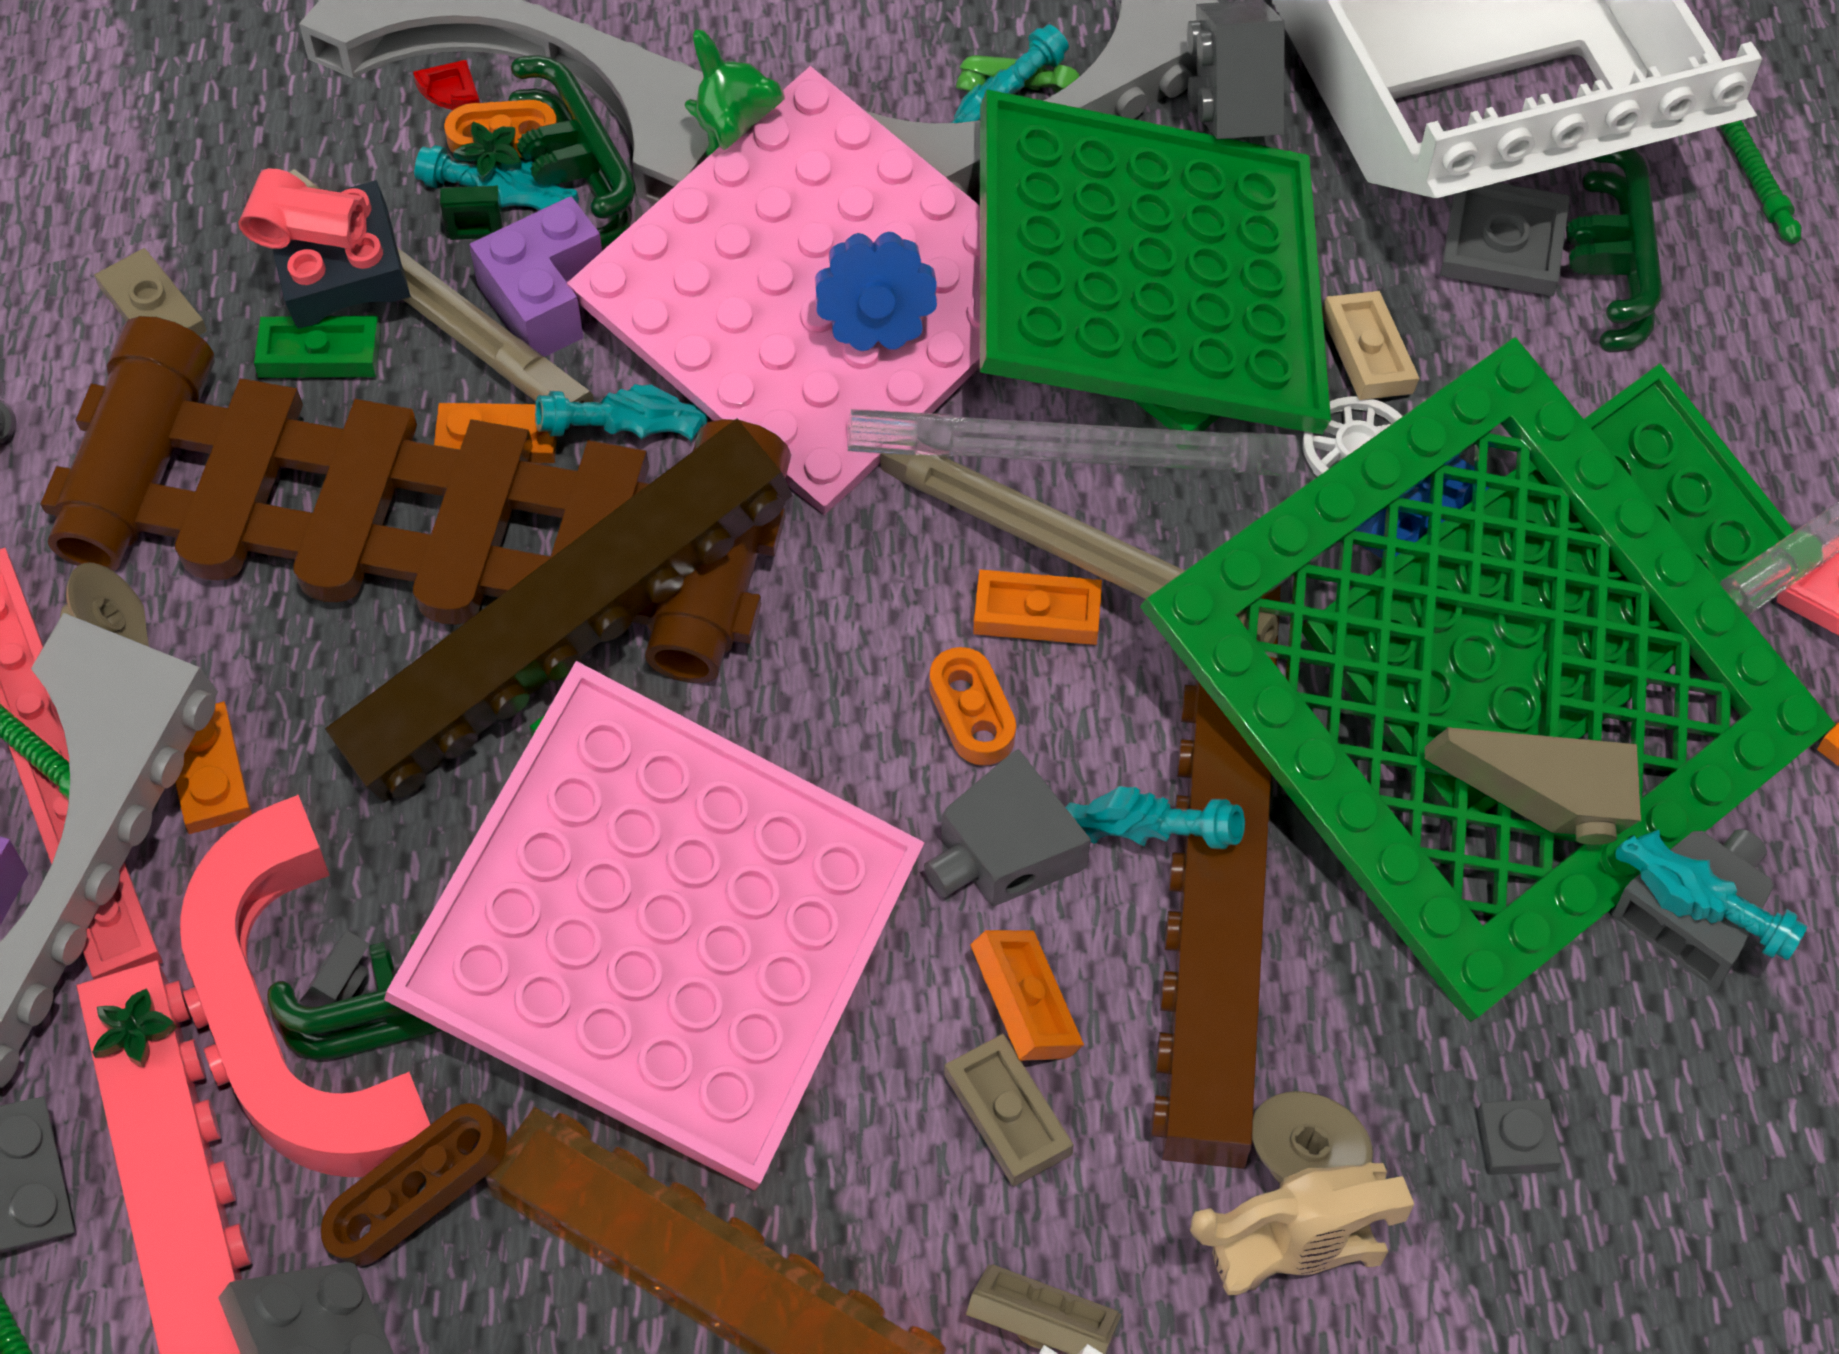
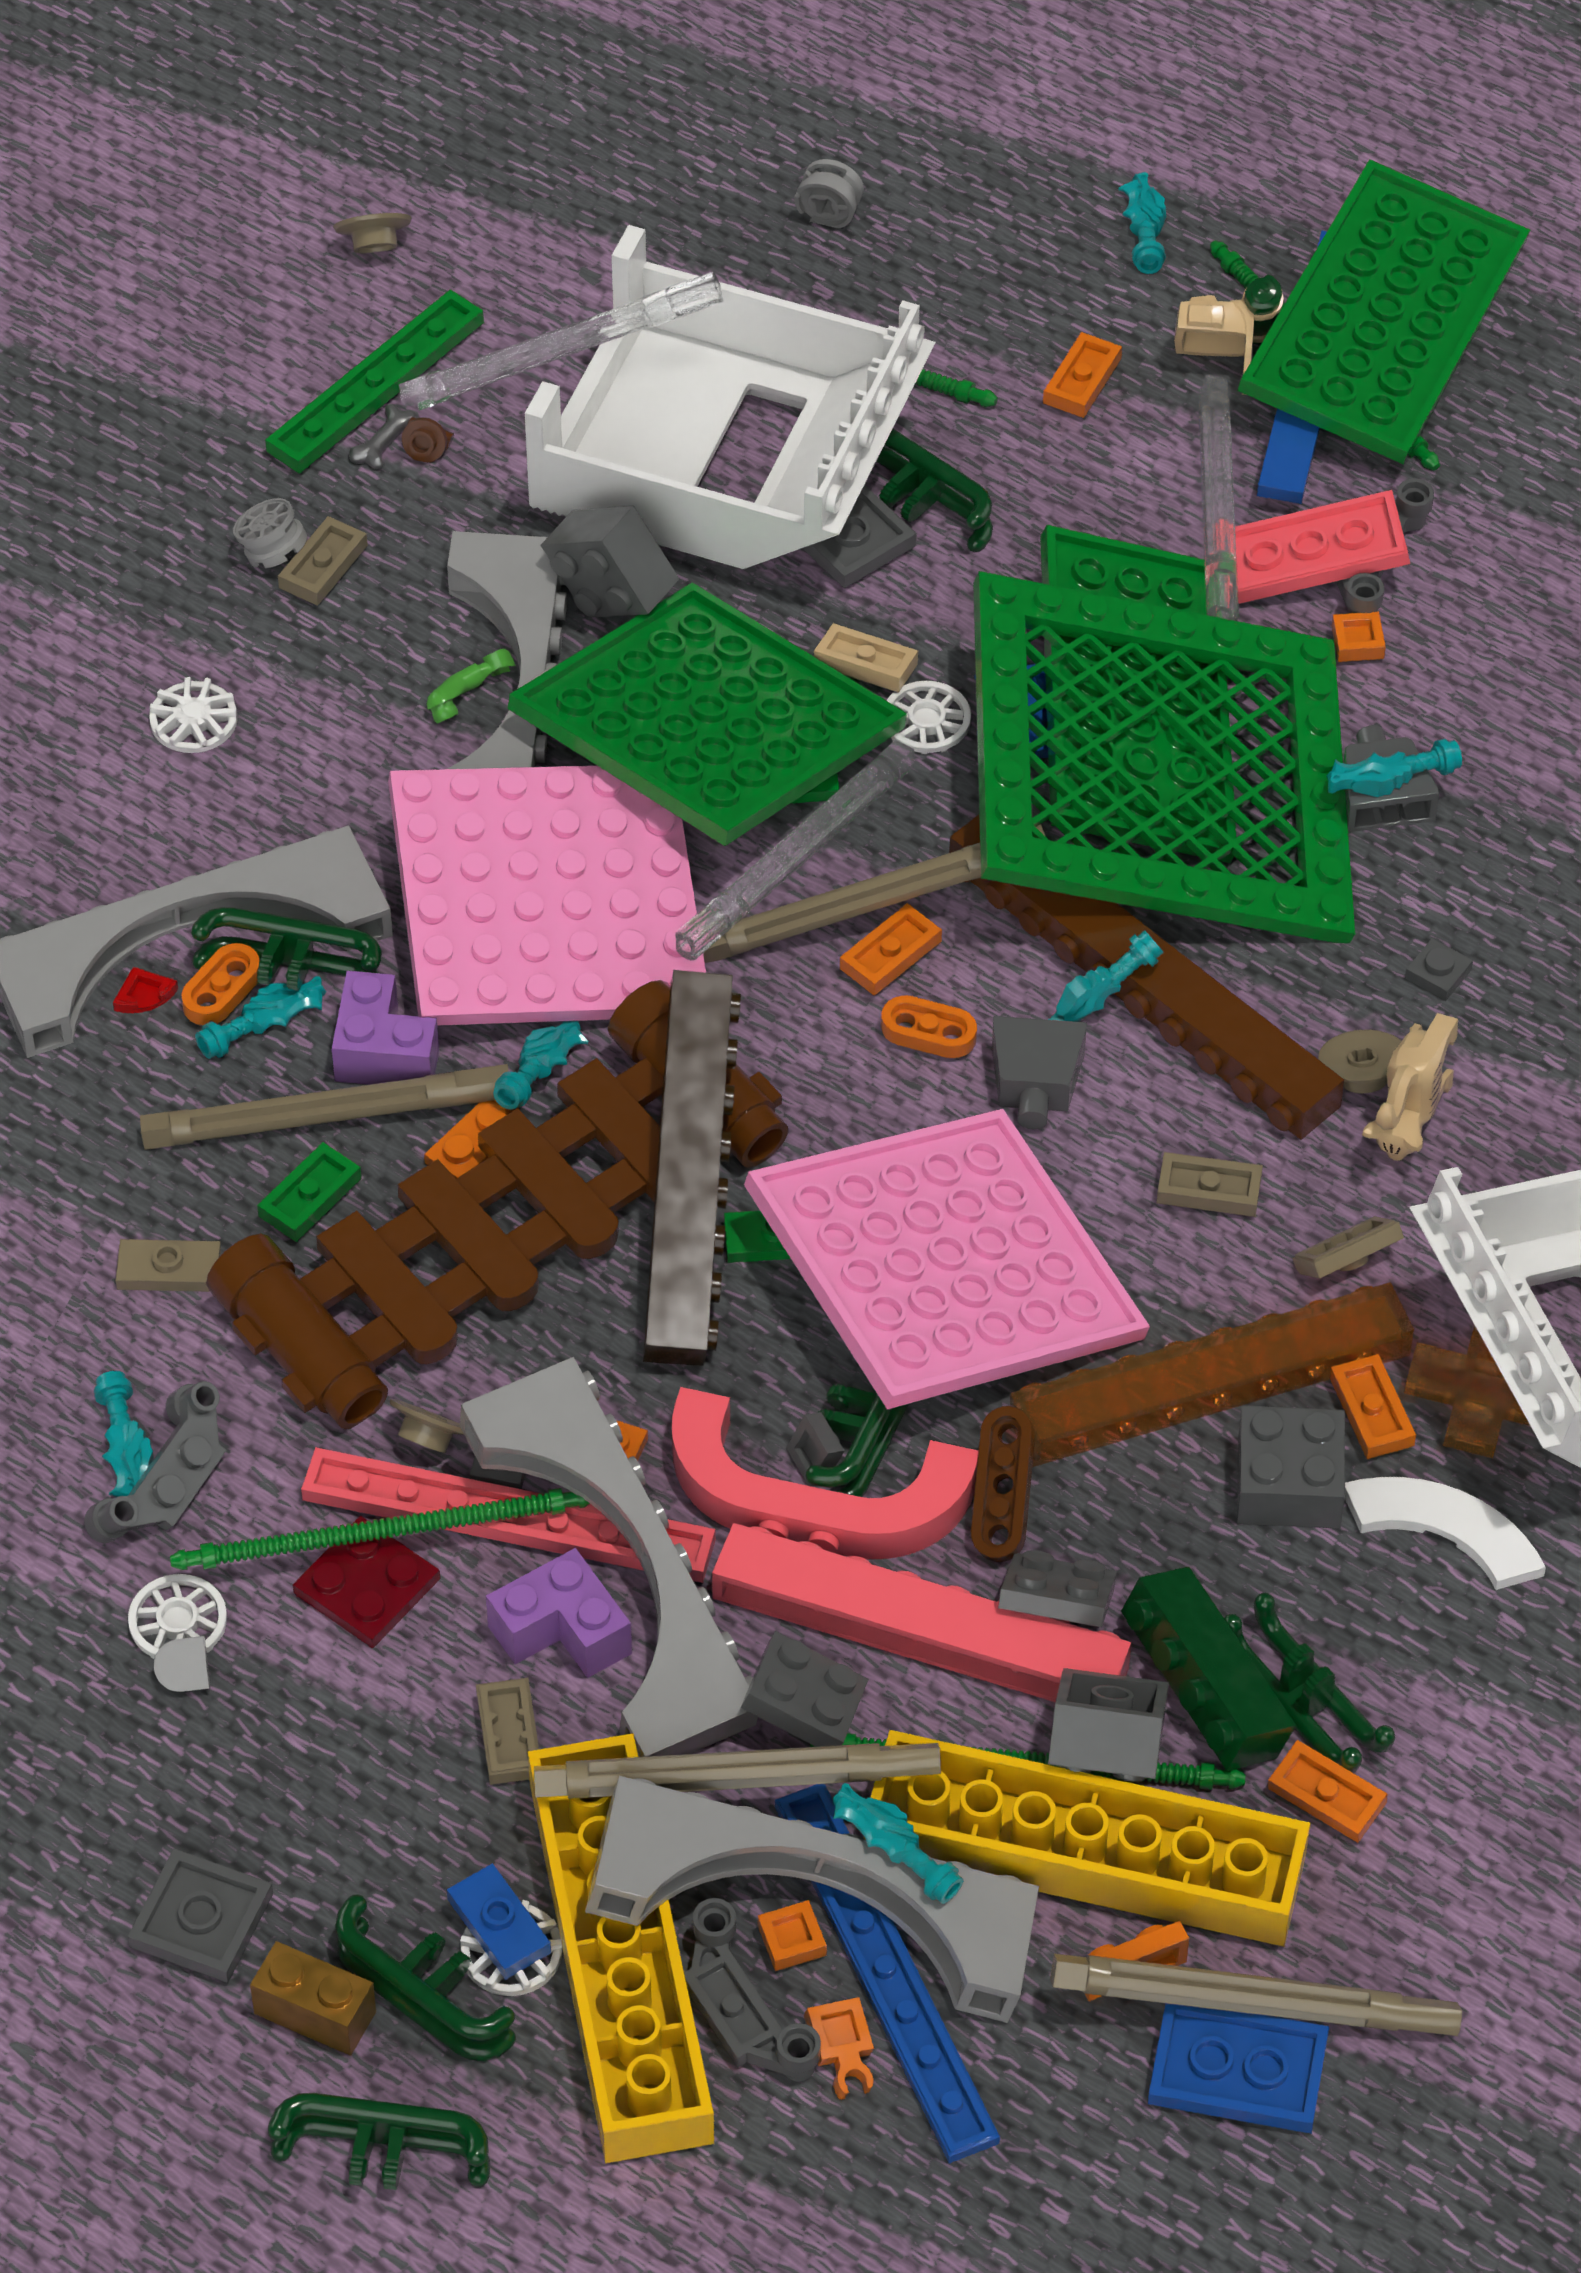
camera: 50 degrees left, 5 degrees down
dark green plant [92,988,177,1067] -> none
coral piece [238,168,368,249] -> none
black brick [272,180,411,329] -> none
dark green tile [440,185,504,240] -> none
dark green plant [453,121,522,183] -> none
green animal [684,29,785,157] -> none
blue plant [815,231,937,351] -> none
teal piece [951,24,1069,123] -> none
orange plate [970,930,1084,1061] -> none
dark tan slope [1425,727,1641,845] -> none

